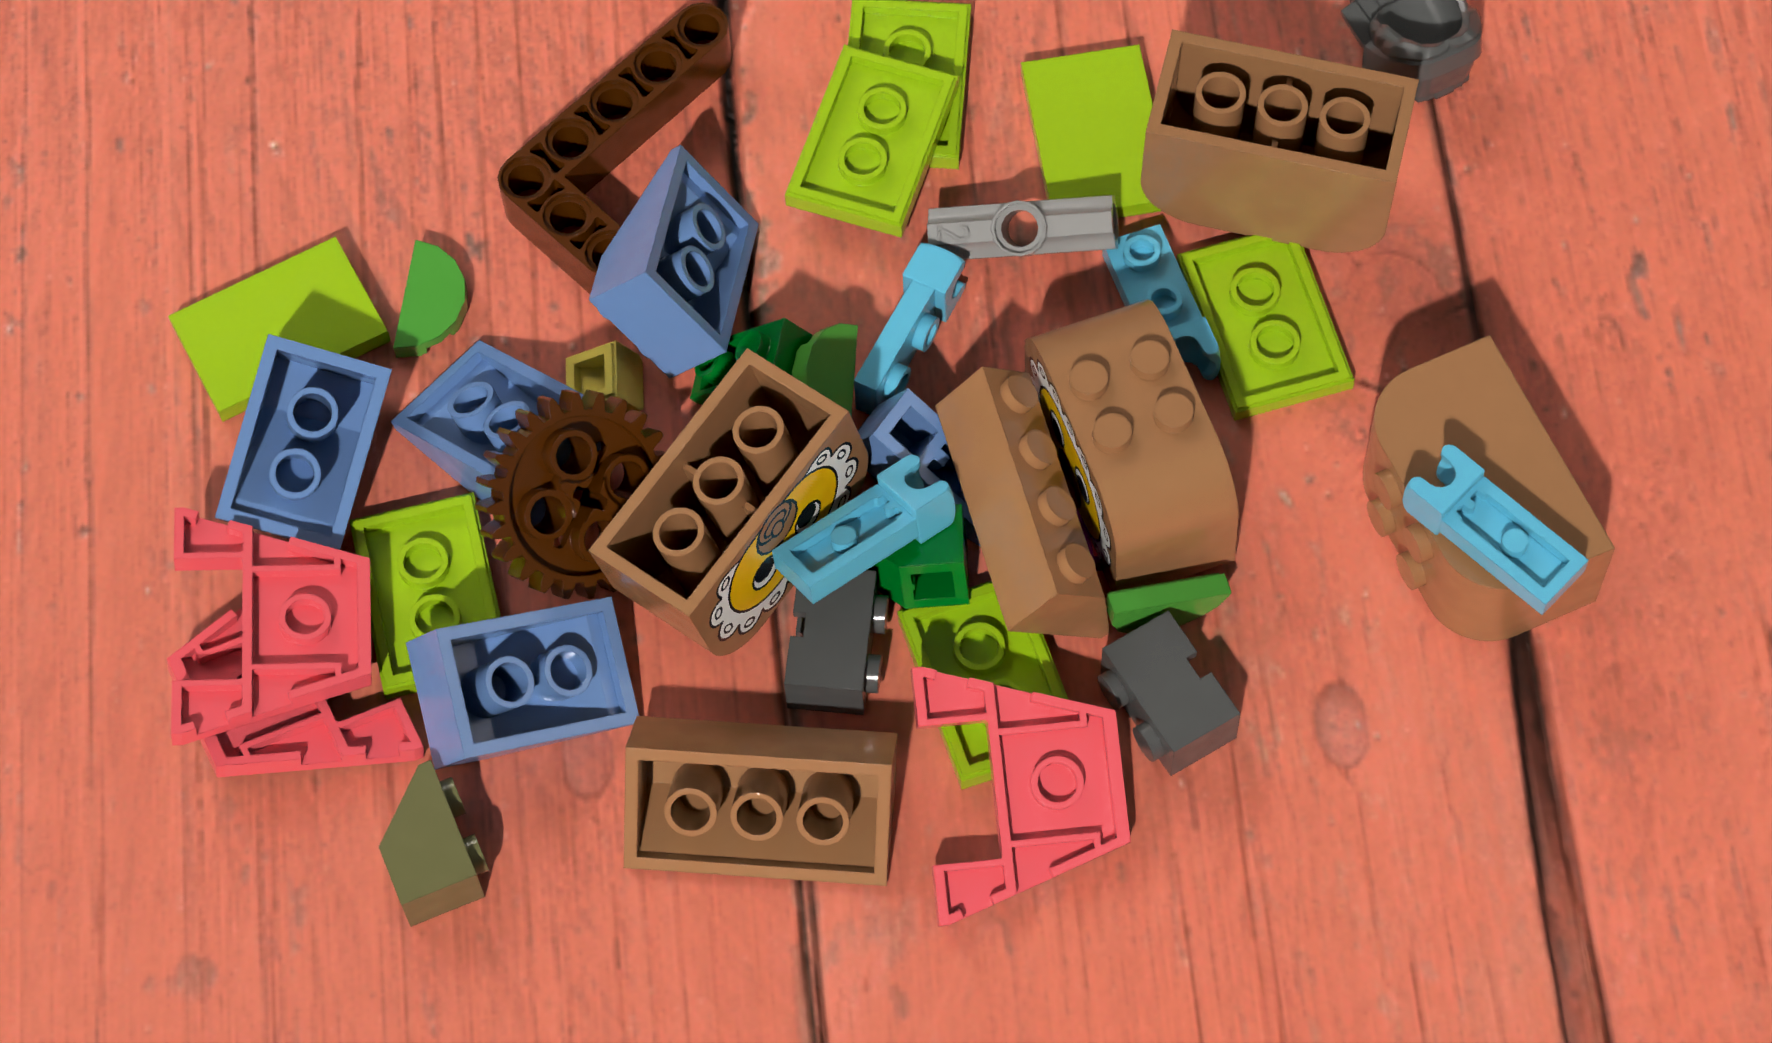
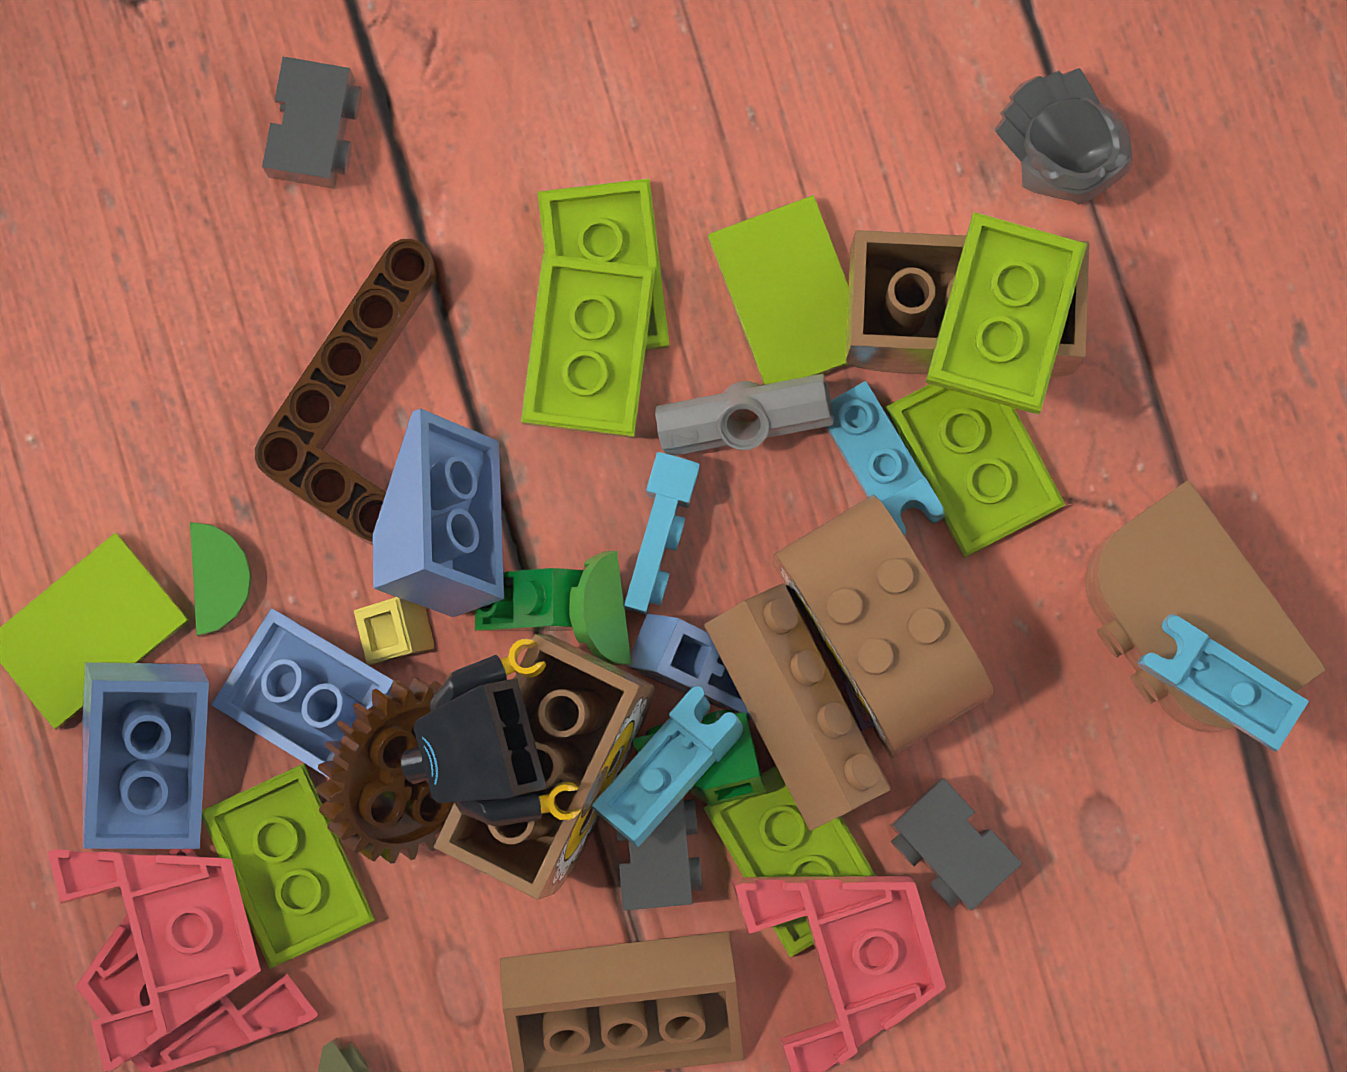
camera: 15 degrees left, 20 degrees up
medium blue slope [406,596,639,770] -> none
bright green tile [1106,573,1232,634] -> none
none -> black torso [401,639,582,826]
none -> lime tile [925,212,1087,415]

